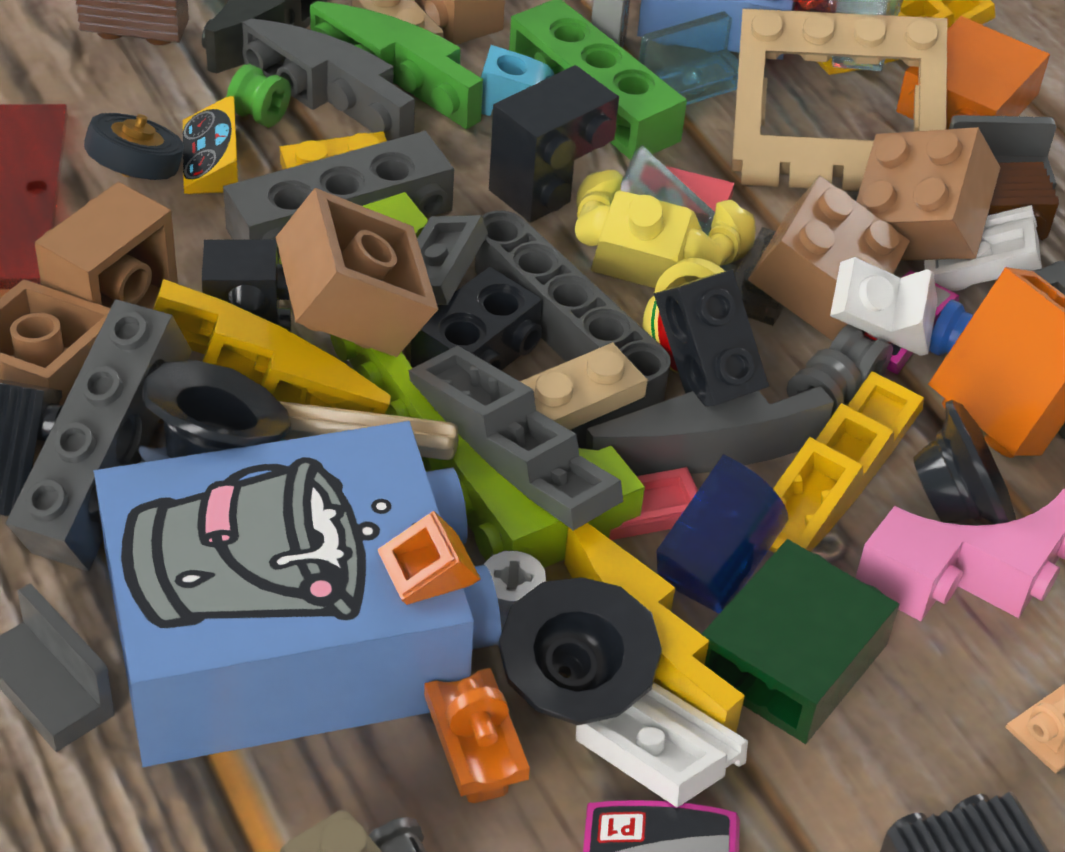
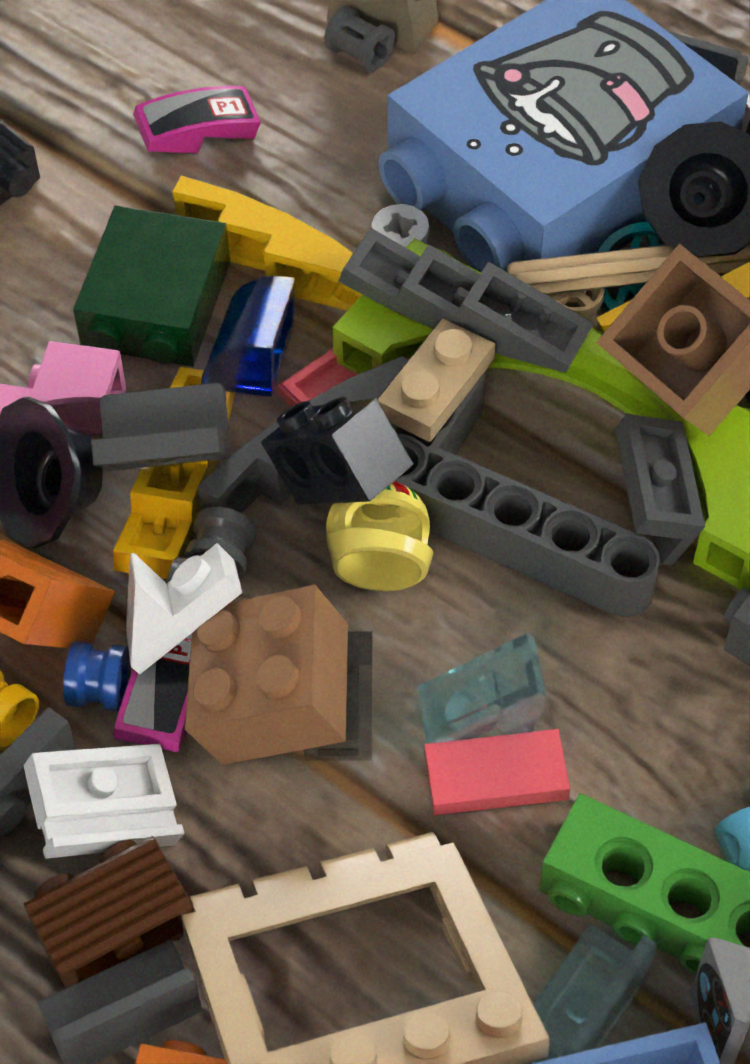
camera: 160 degrees right, 10 degrees up
orange slope [377,511,481,605] -> none
black brick [411,266,543,371] -> none
orange hips [424,668,530,804] -> none
black brick [489,65,619,223] -> none
black hat [498,577,662,725] -> none
light yellow torso [575,170,756,288] -> none
white plate [576,682,748,808] -> none
medium nougat brick [856,127,1000,260] -> none
none -> dark grey panel [91,383,231,471]

